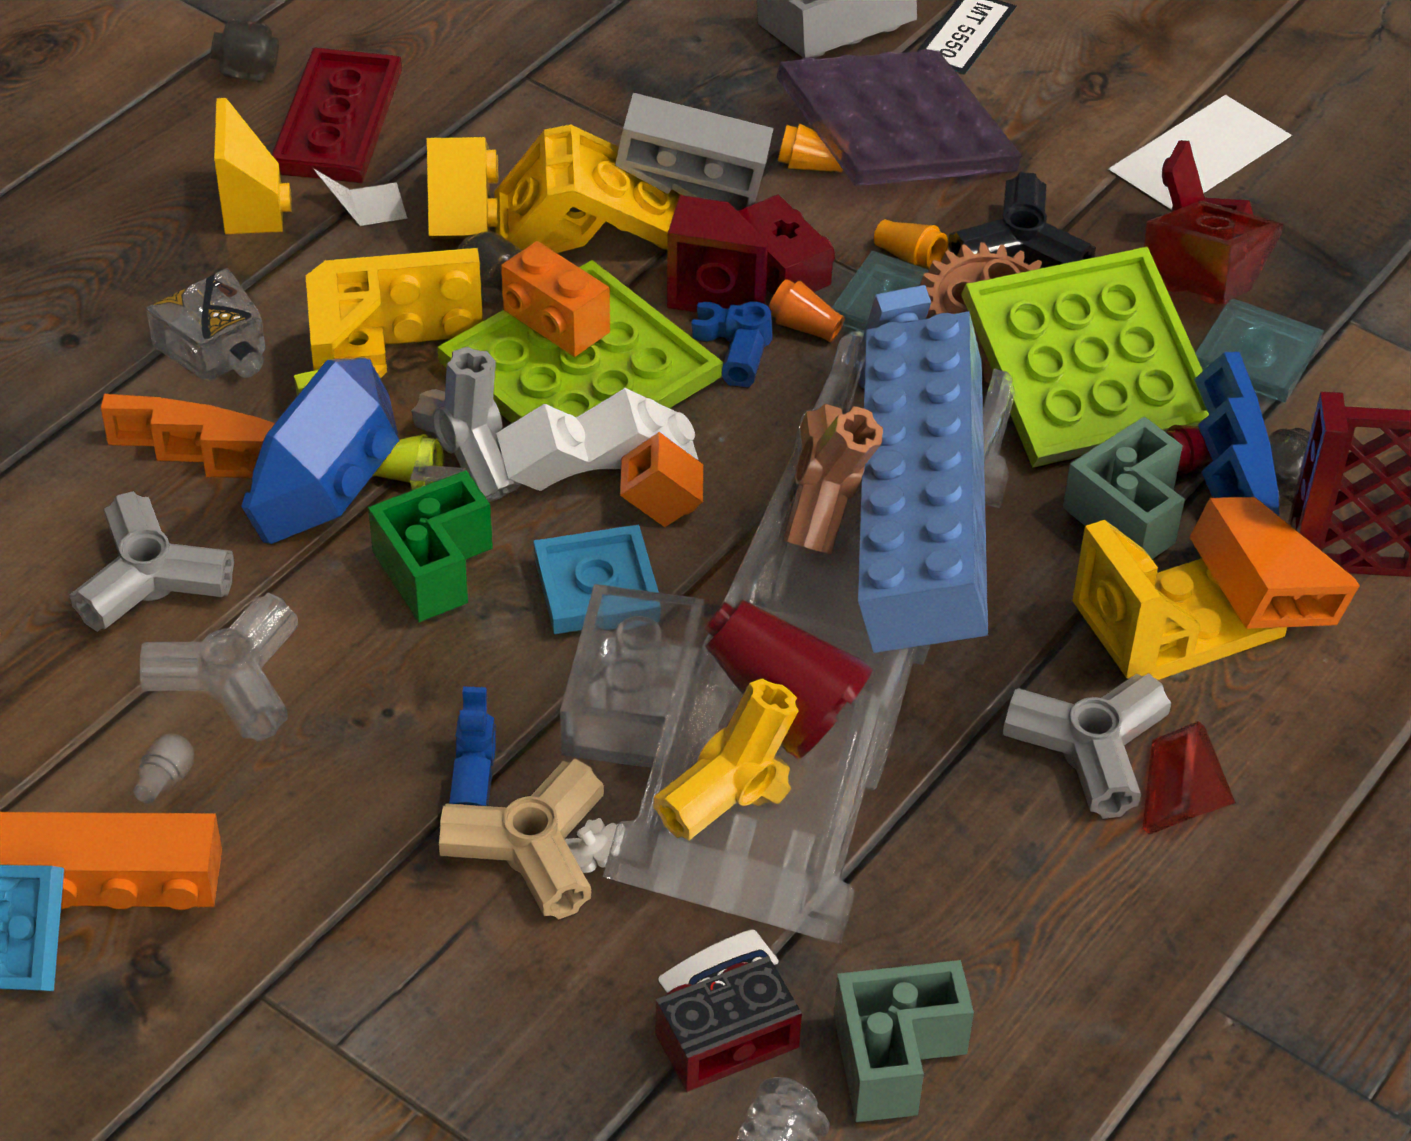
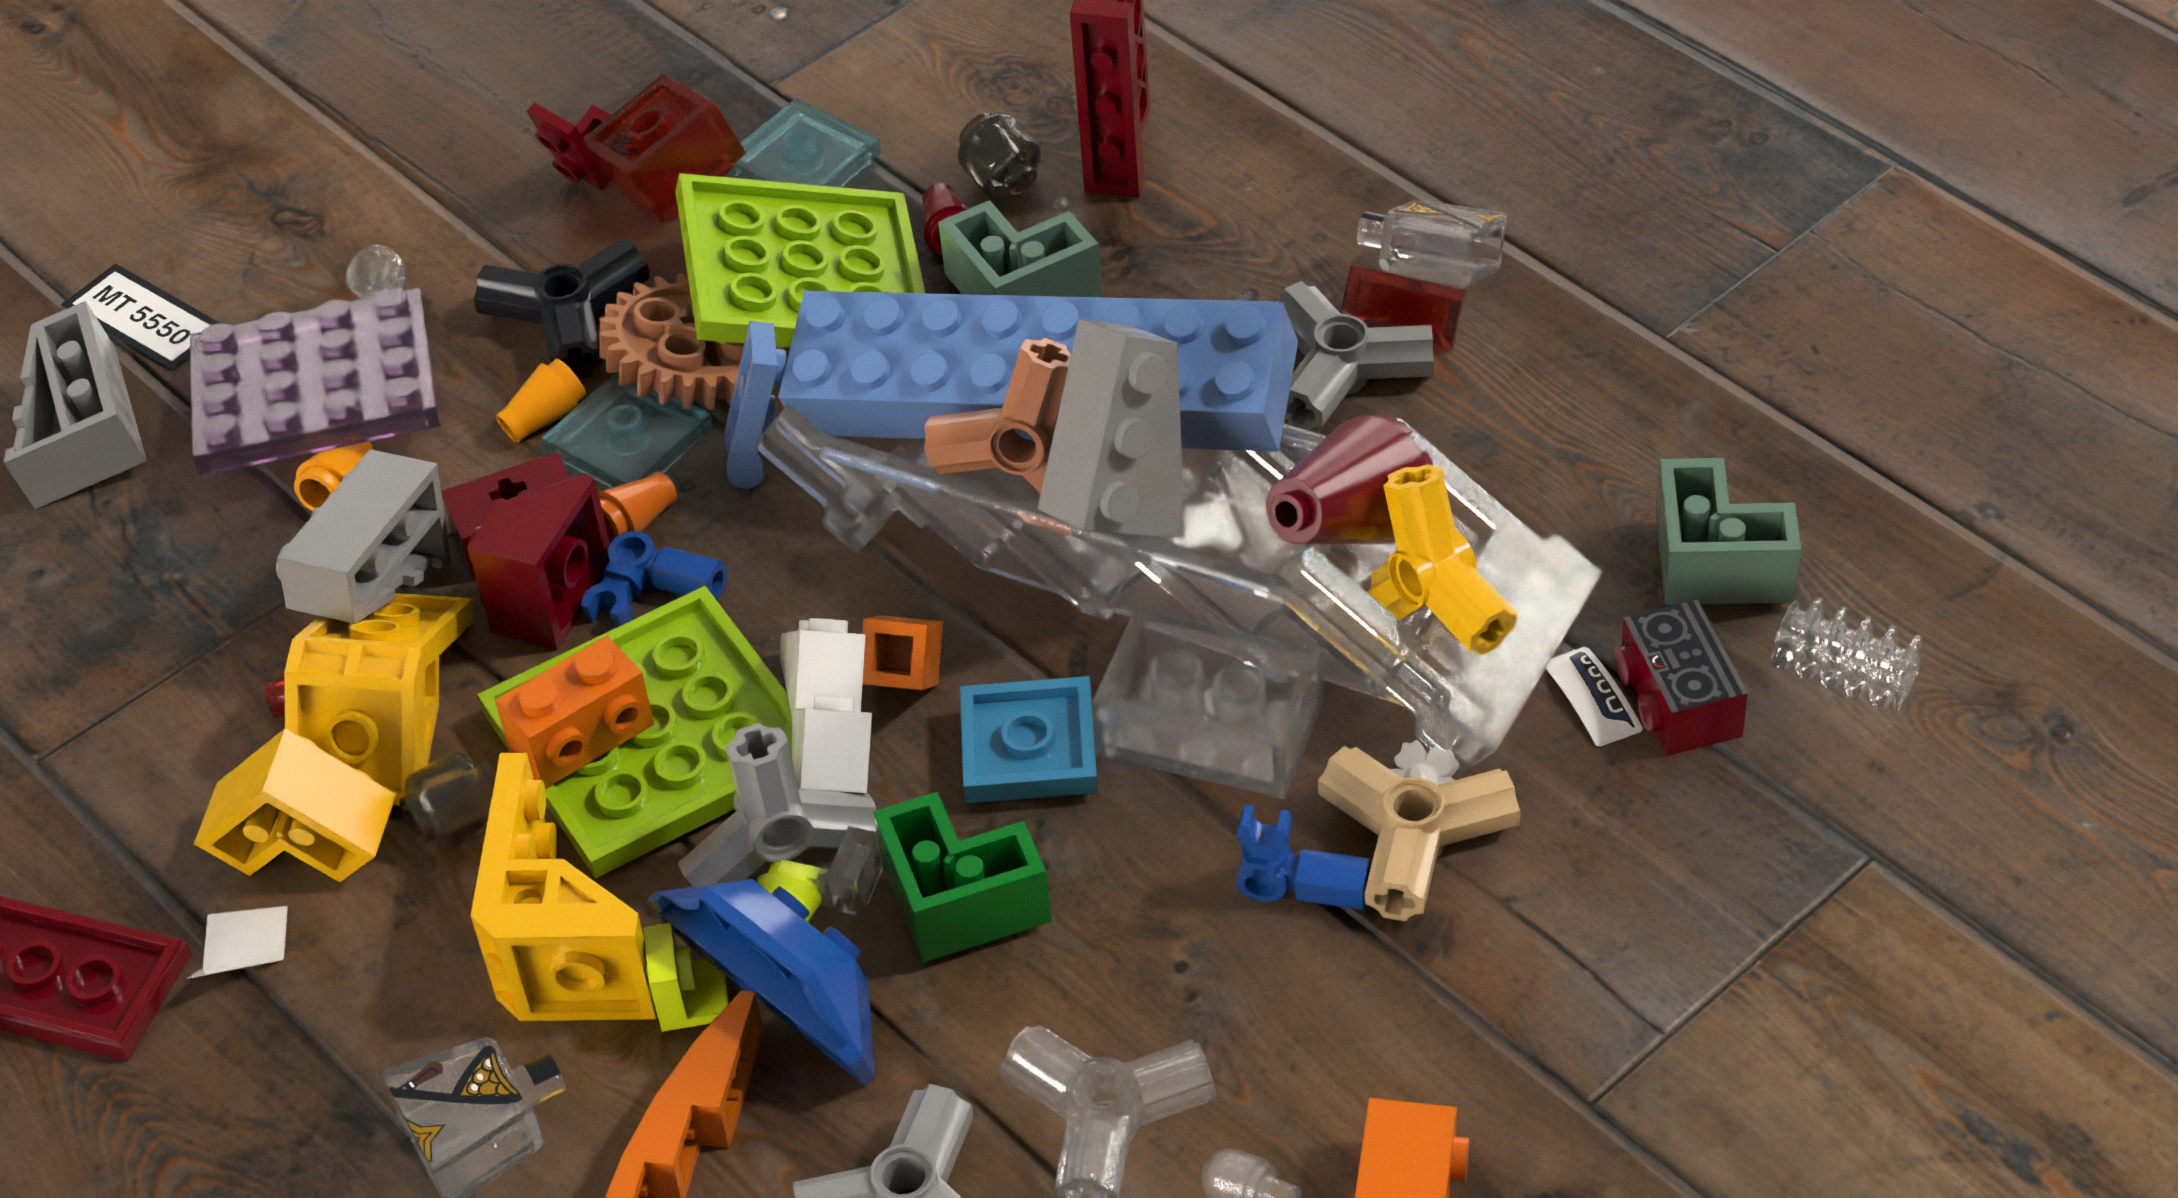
camera: 75 degrees left, 0 degrees up
yellow slope [214,98,292,234] -> none
yellow bracket [1072,520,1287,680] -> none
white sticker [1108,95,1292,210] -> none
orange slope [1189,497,1360,629] -> none
blue slope [1194,352,1280,517] -> none
none -> clear tile [346,244,407,304]
none -> light grey wedge [1037,319,1185,539]
none -> clear torso [1357,200,1507,289]

